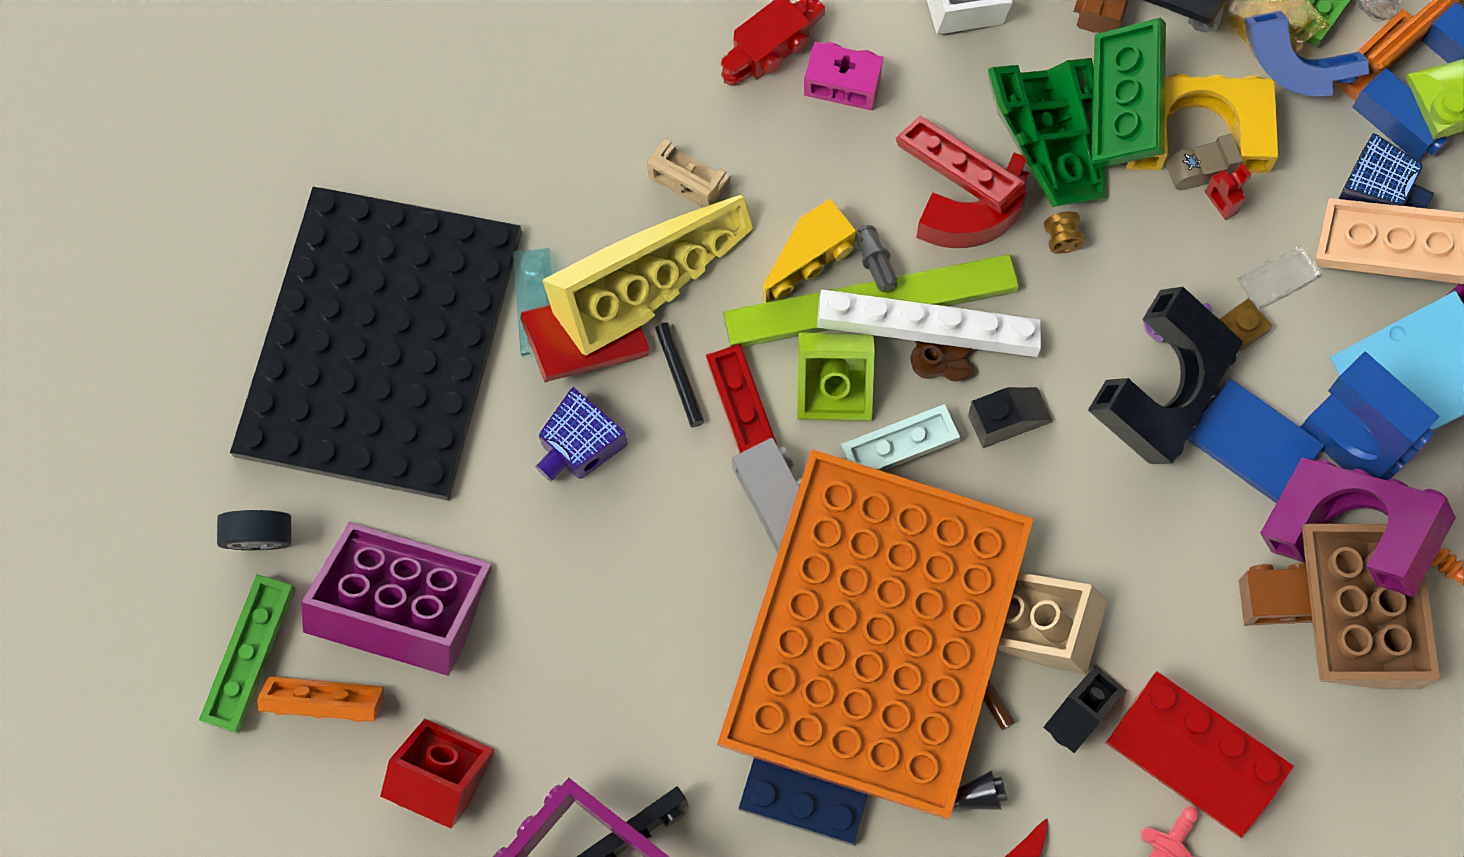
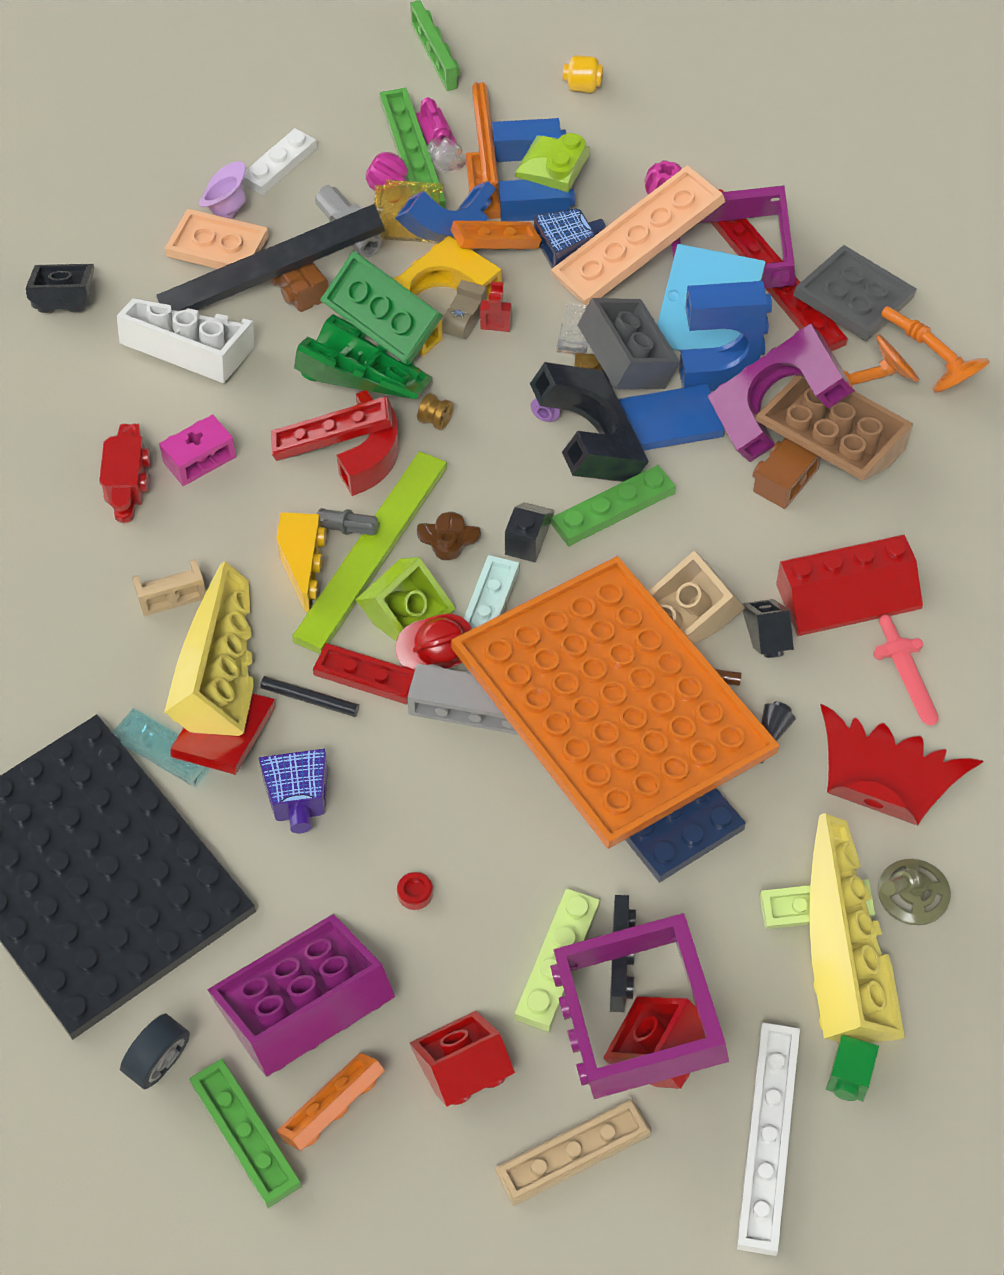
camera: 55 degrees left, 15 degrees down
white plate [817,289,1041,357] -> none
none -> red piece [395,613,472,670]
none -> red tile [397,872,433,910]
none -> orange plate [450,221,542,250]
none -> yellowish green plate [514,888,600,1032]
none -> bright green plate [551,465,676,547]
none -> dark grey brick [577,298,680,389]

